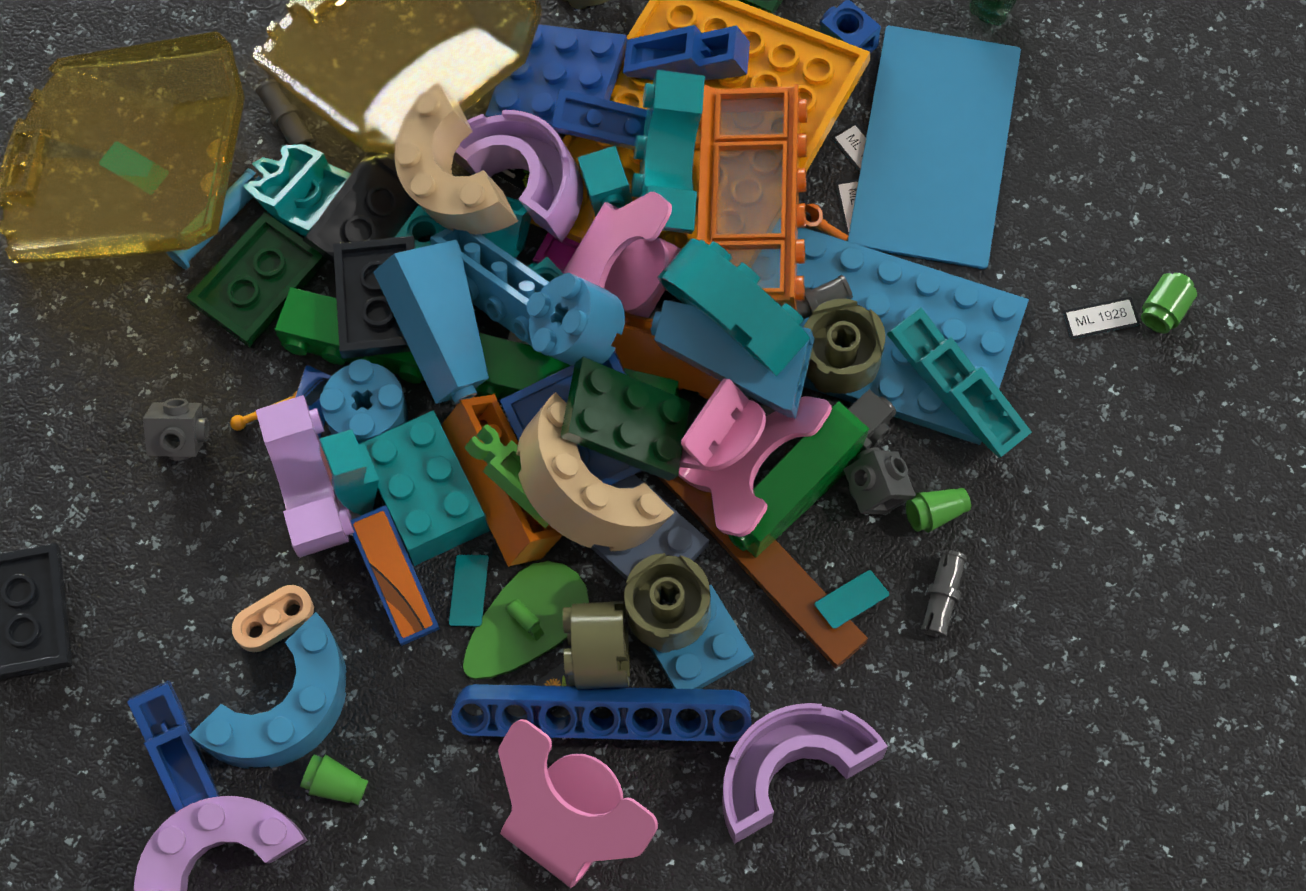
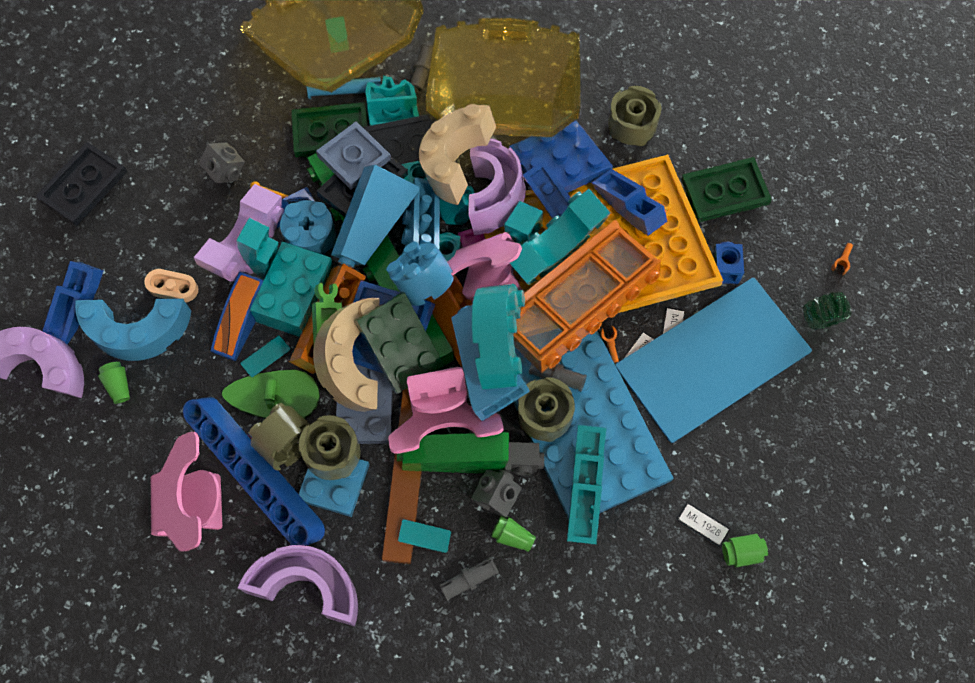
camera: 45 degrees right, 0 degrees up
none -> sand blue plate [316,122,391,190]

